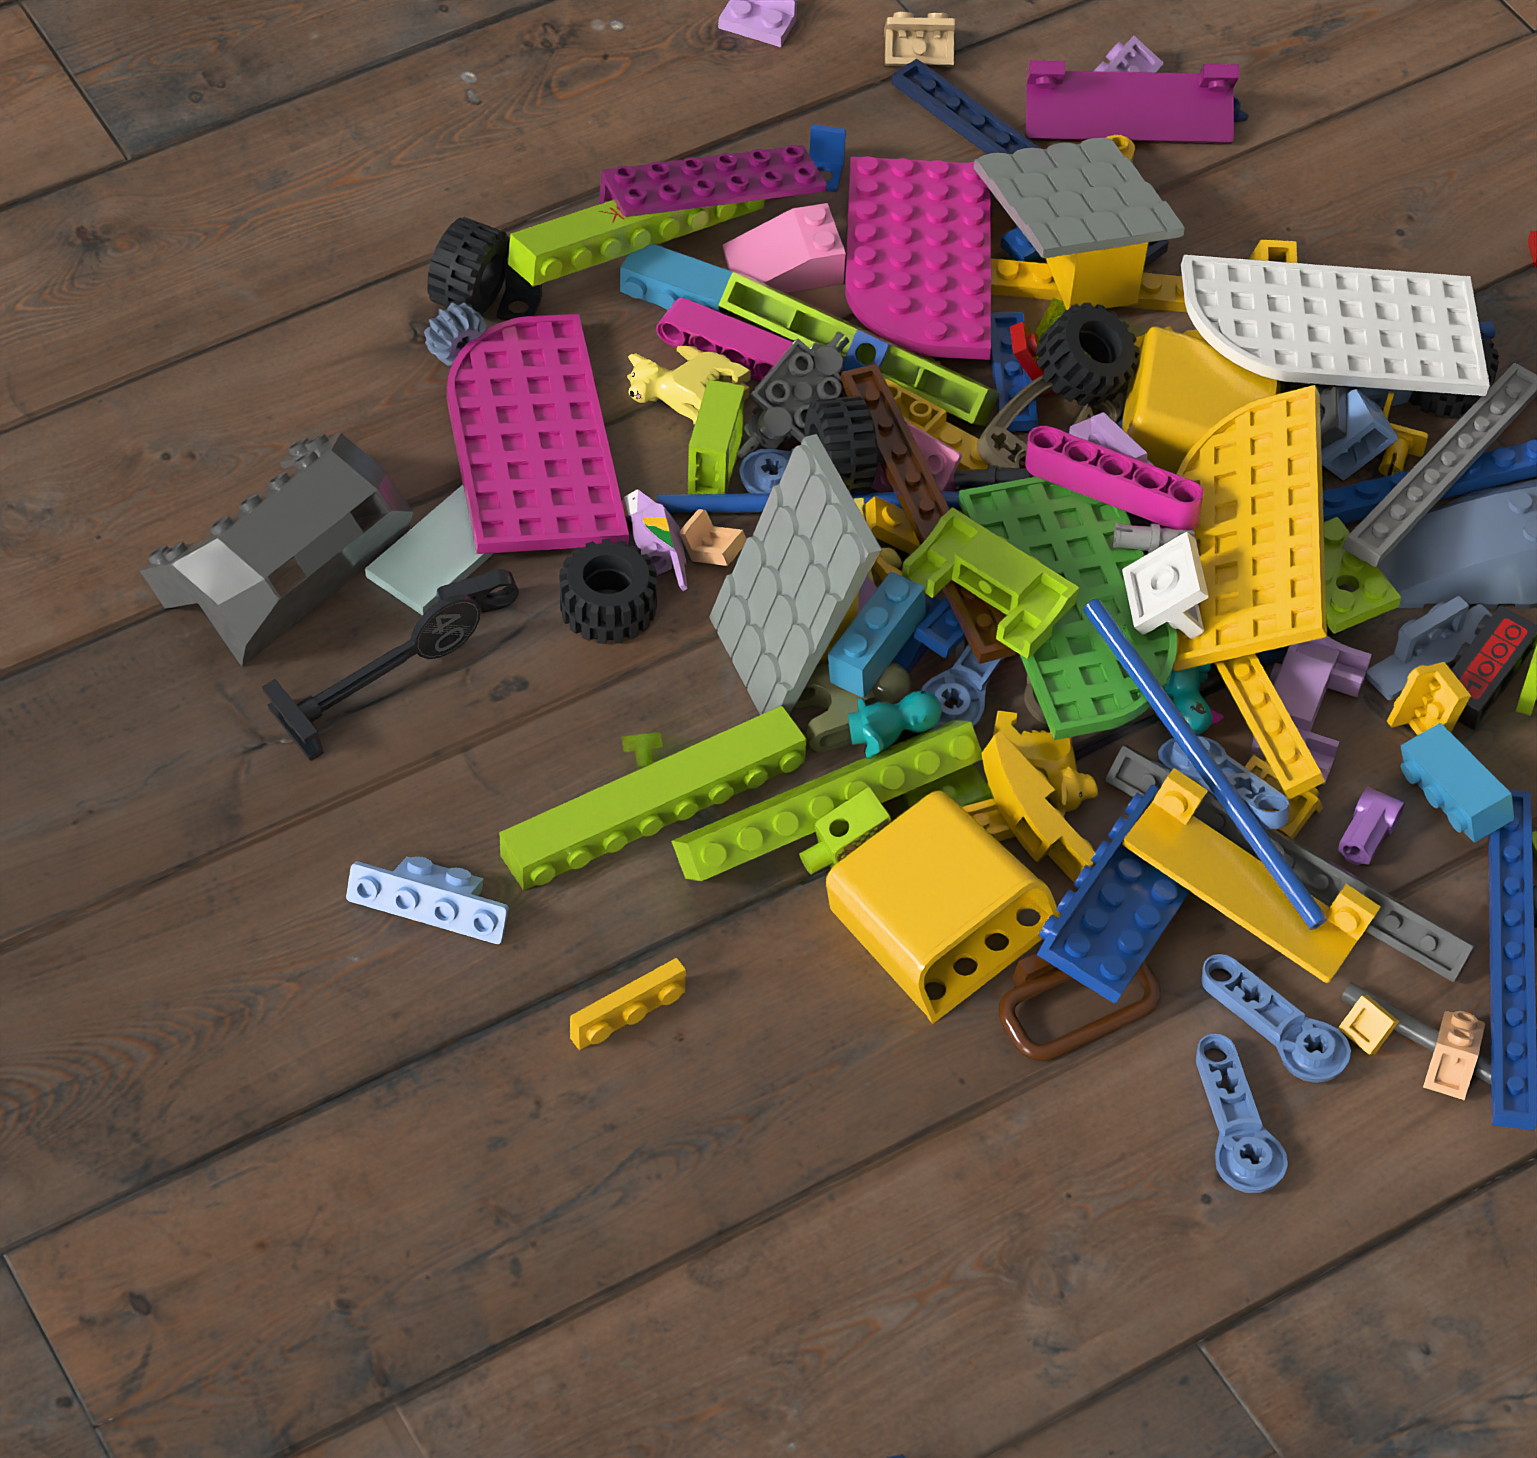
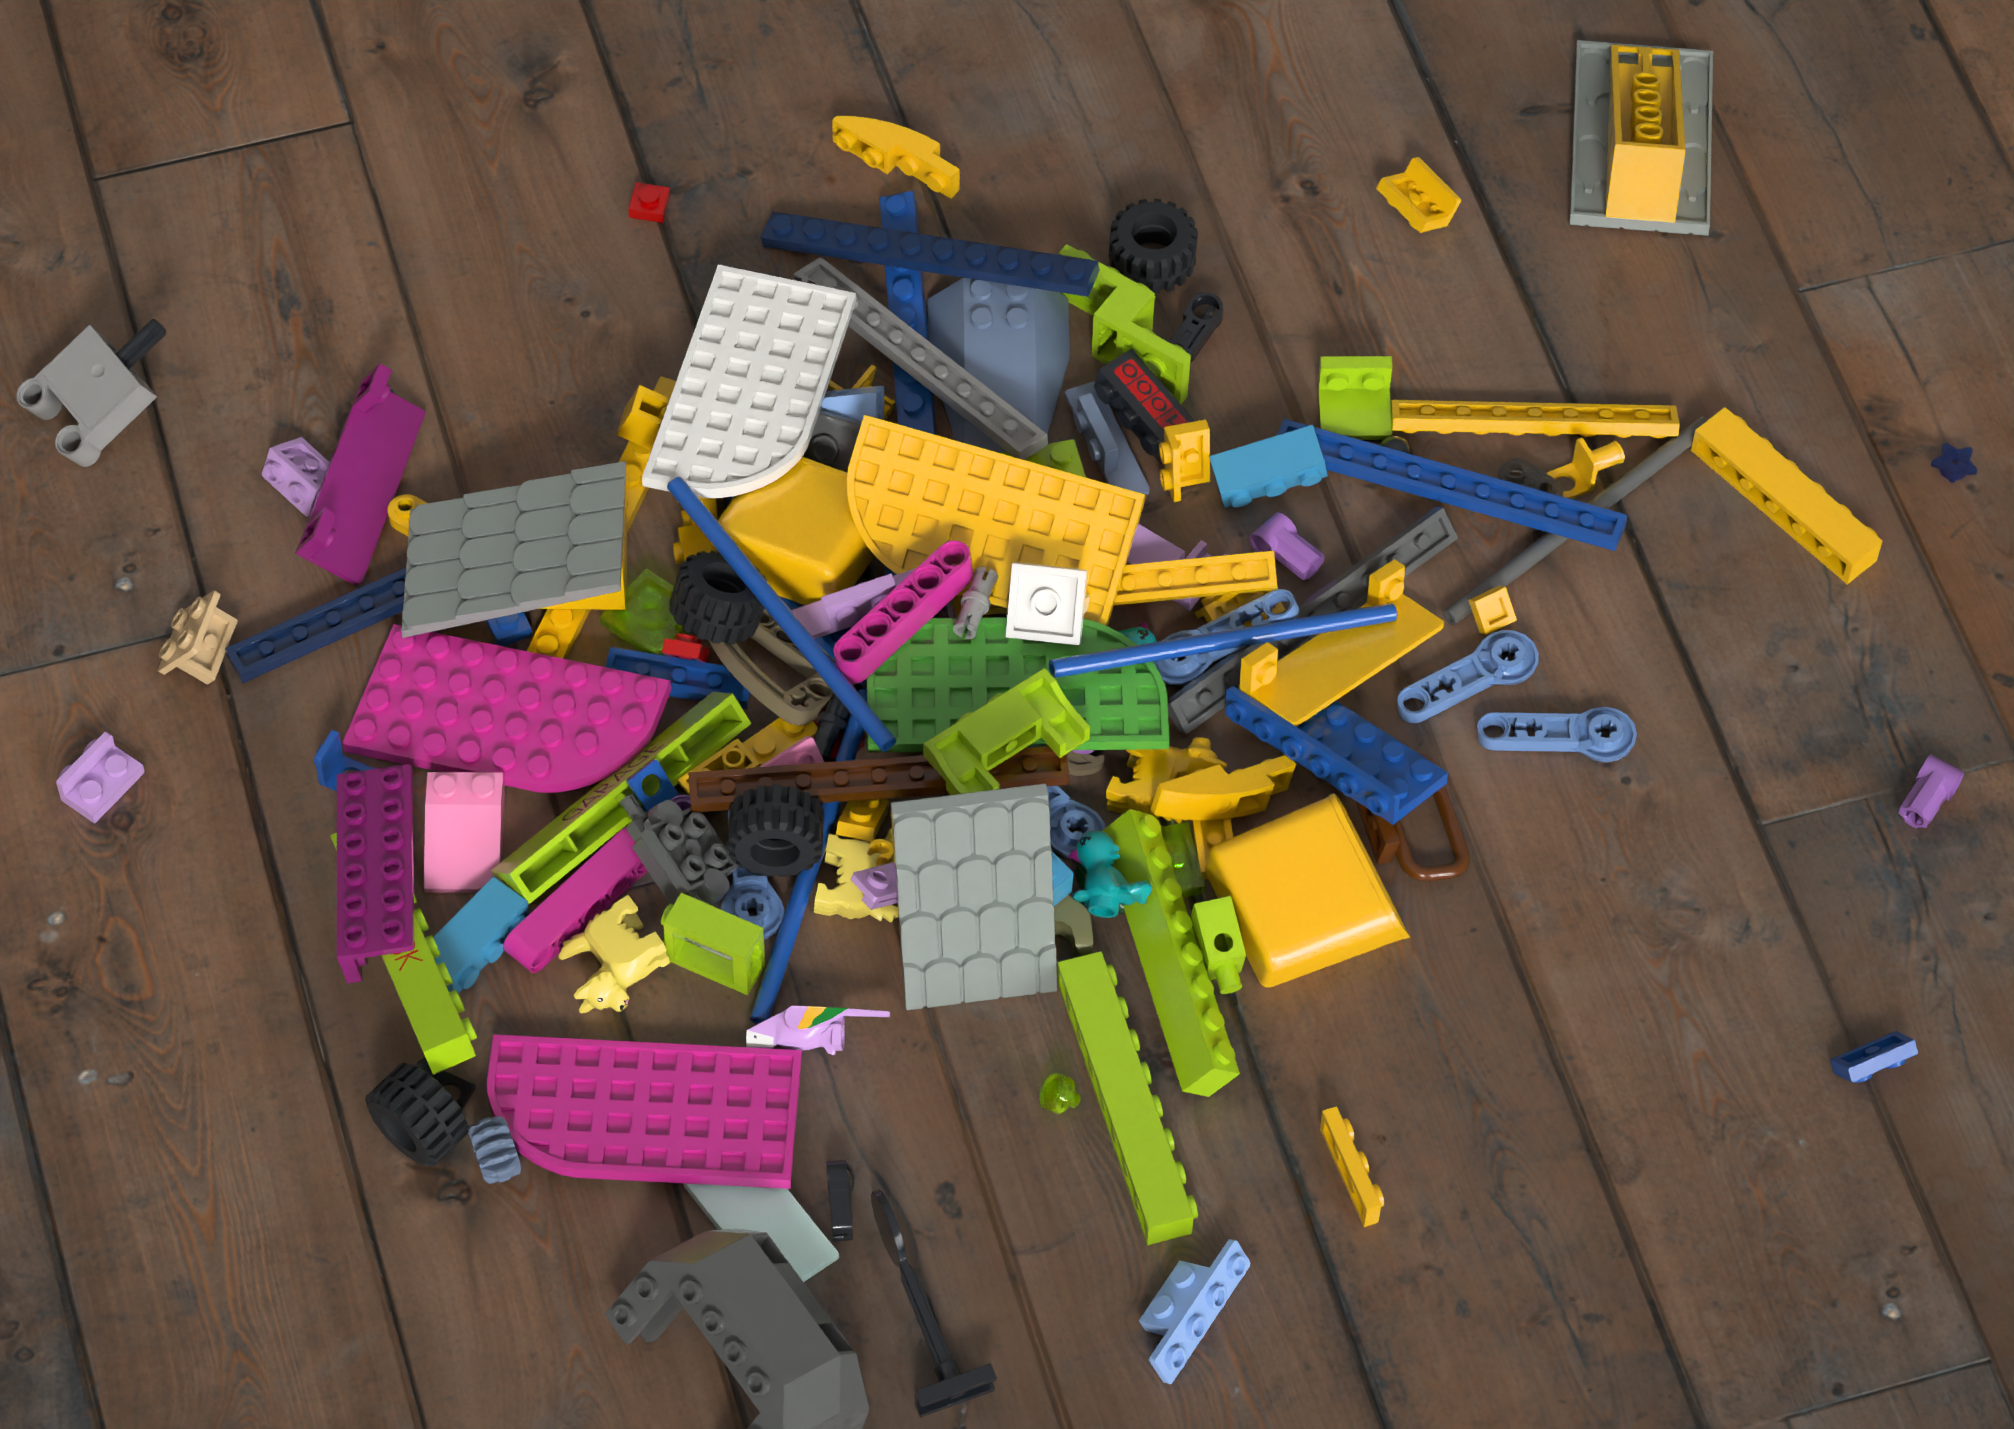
camera: 75 degrees left, 5 degrees up
black tyre [559,539,657,644] -> none
light nougat bracket [680,509,747,566] -> none
light nougat bracket [1423,1011,1485,1100] -> none
none -> blue piece [667,477,897,752]

